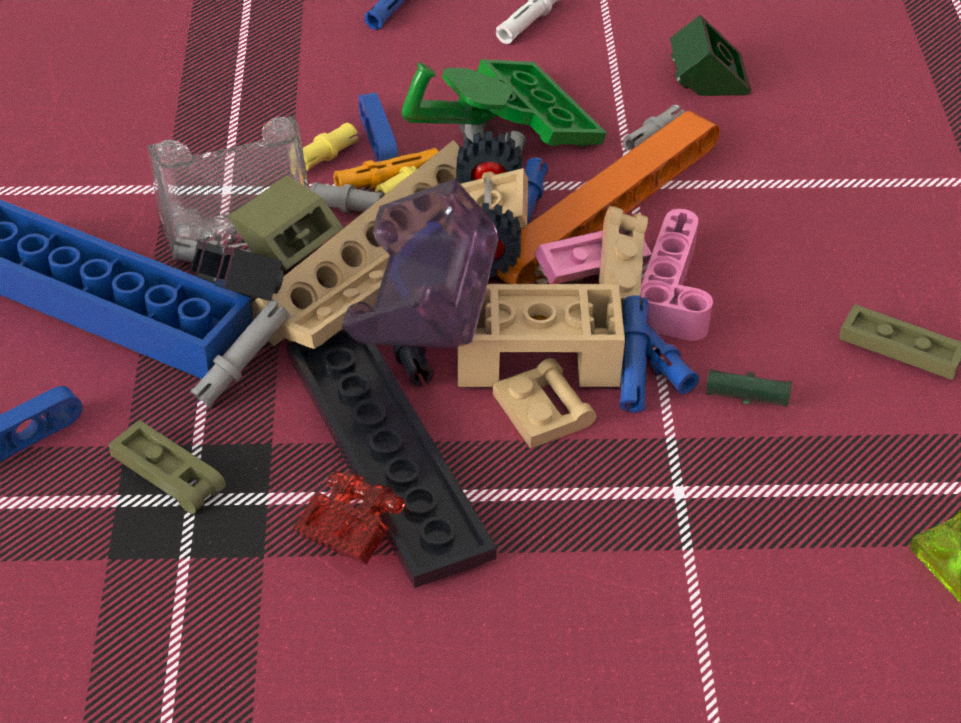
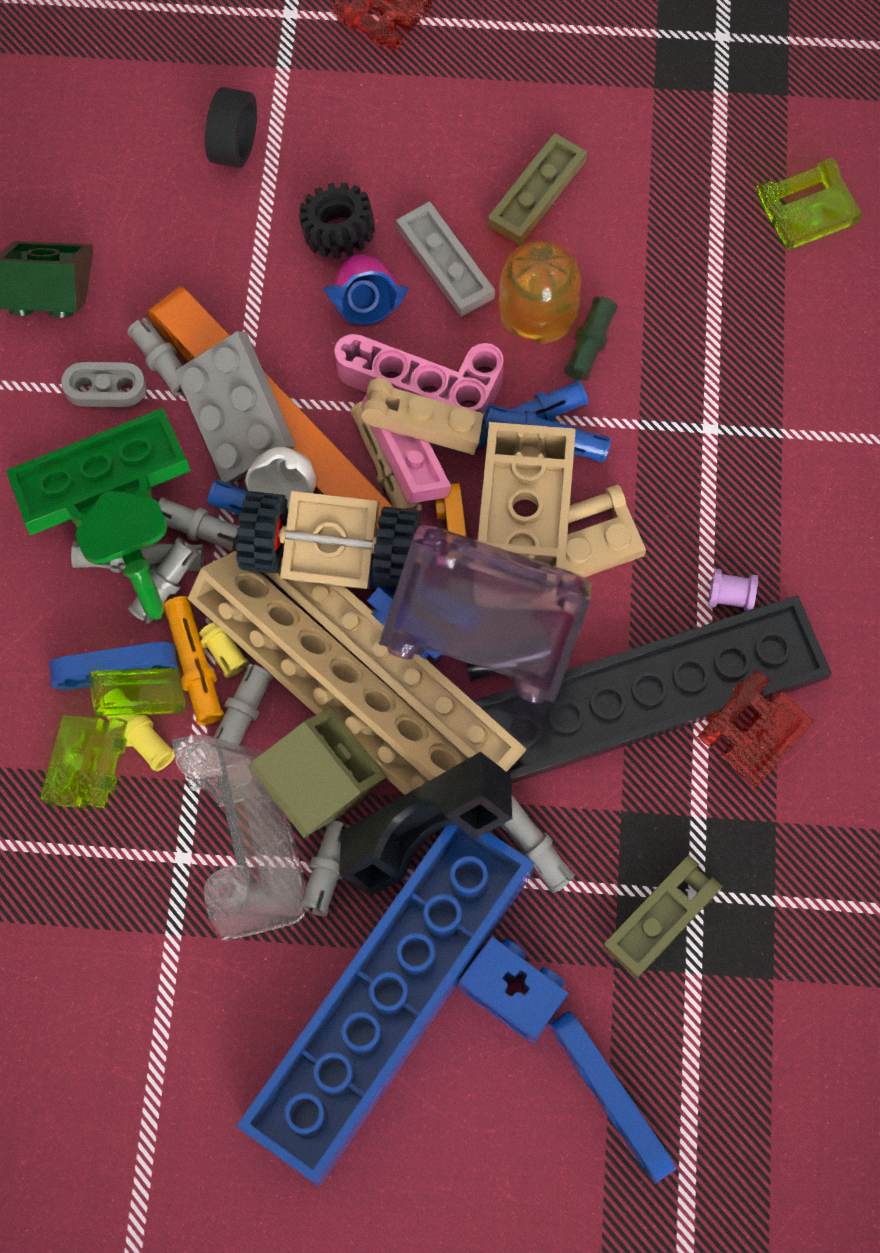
camera: 80 degrees left, 25 degrees up
none -> clear neon green plate [39,715,128,808]
none -> light grey plate [61,362,147,407]
none -> clear neon green tile [89,668,186,716]
none -> light grey pin [128,538,200,624]
none -> light grey plate [175,331,296,484]
none -> black tyre [205,87,257,168]
none -> white hair [245,447,317,510]
none -> black tyre [299,182,375,259]
none -> blue hat [323,254,410,326]
none -> light grey plate [396,201,495,317]
none -> blue brick [458,937,568,1045]
none -> clear yellow tile [498,240,582,344]
none -> lavender bush [708,568,758,612]

